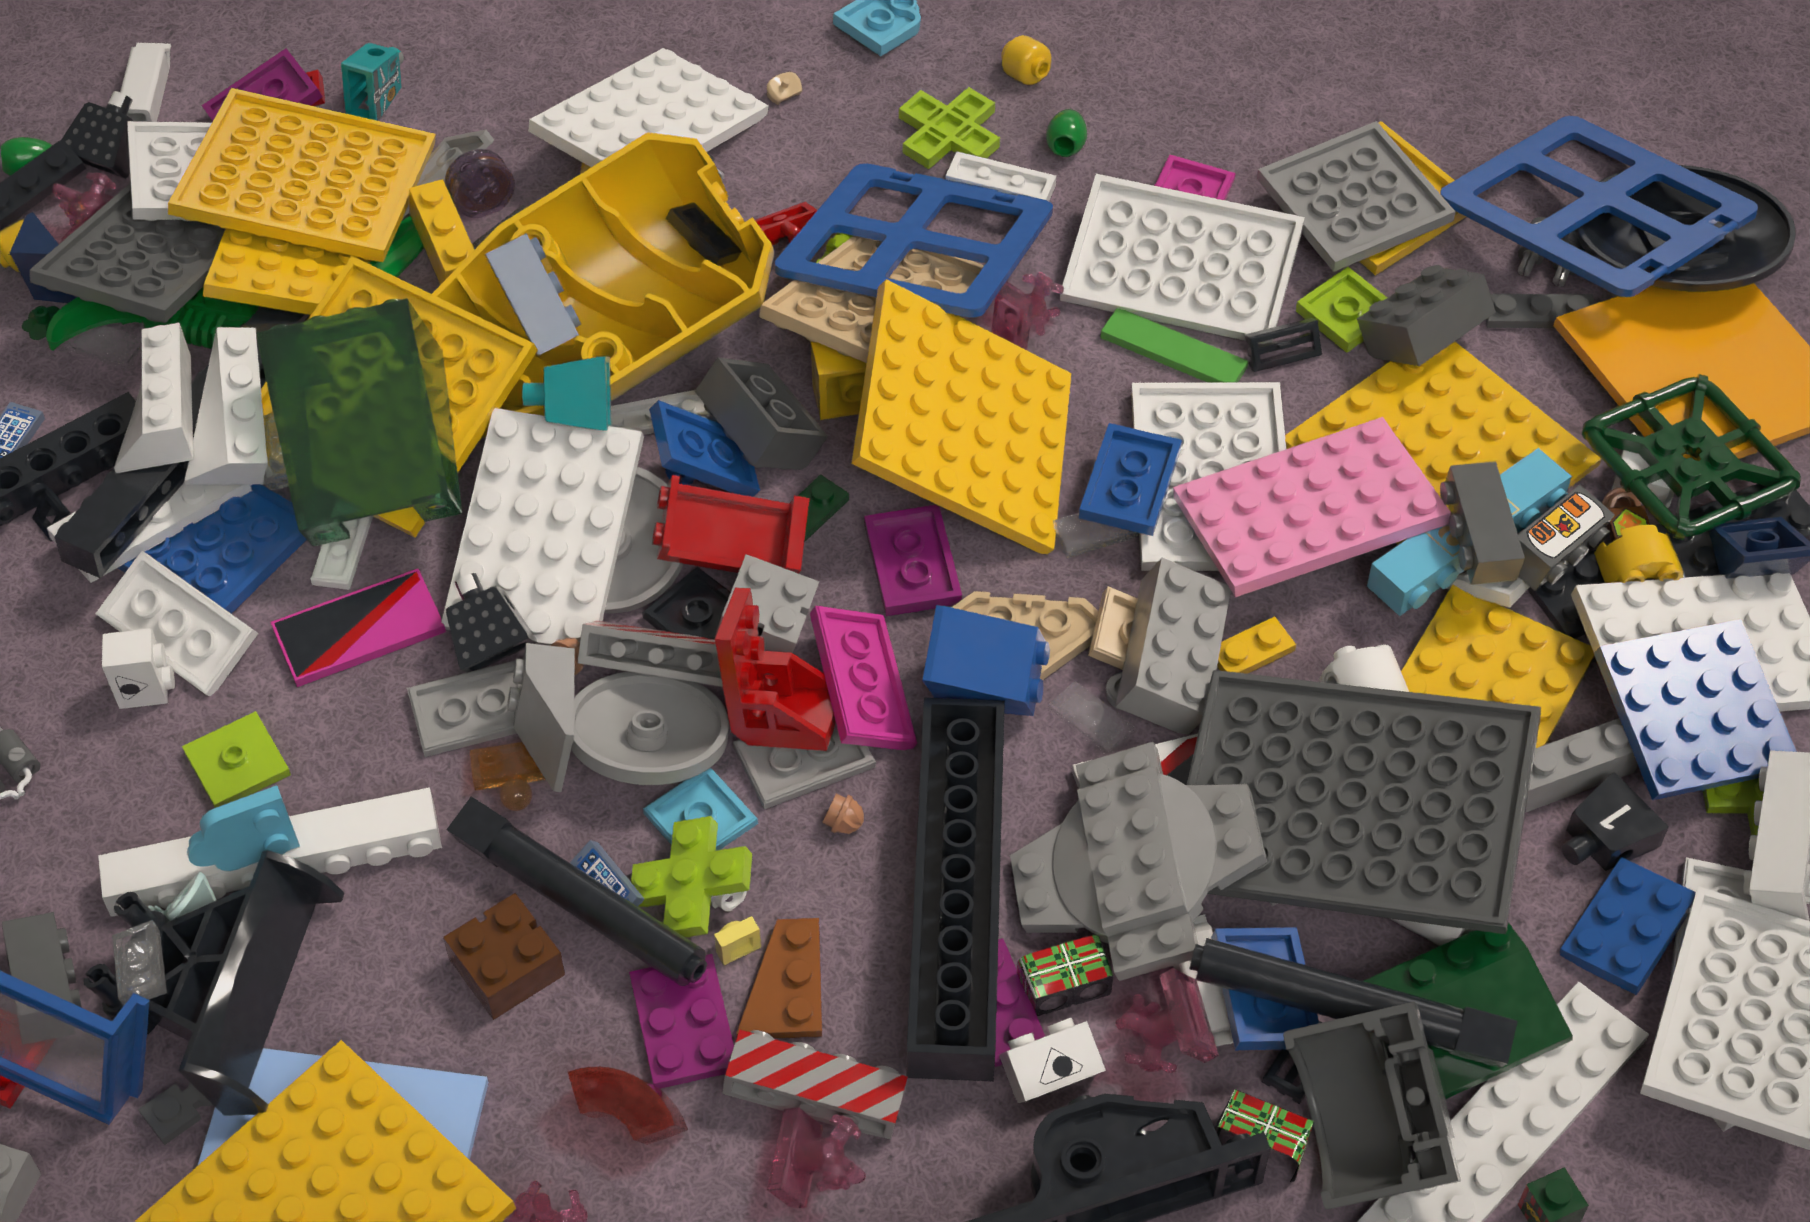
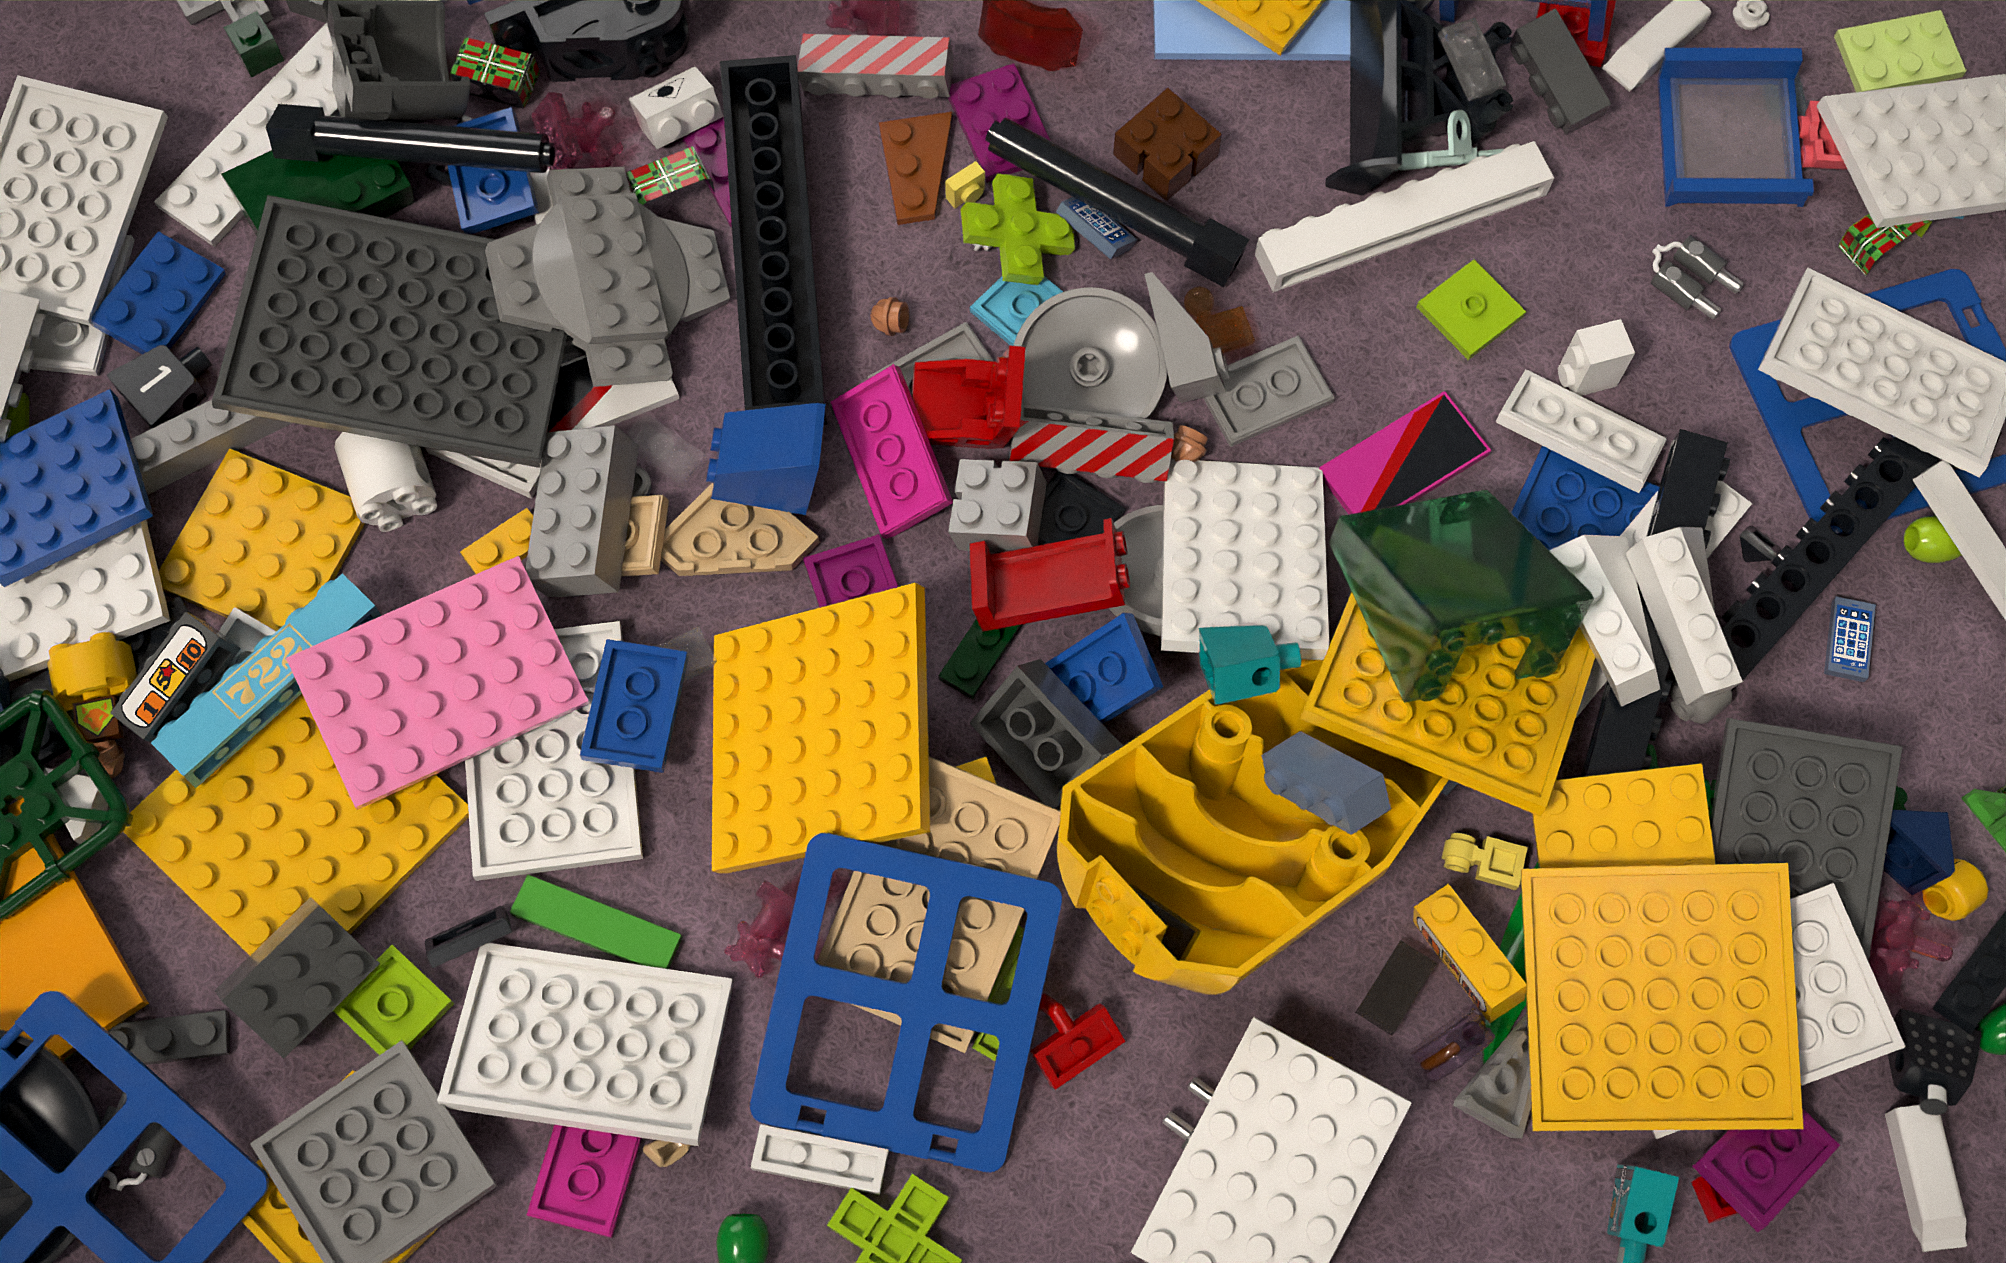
camera: 170 degrees right, 15 degrees up
medium azure plate [187,785,300,871] -> none
black torso [446,573,538,673] -> none
dark grey brick [1440,461,1525,585] -> none

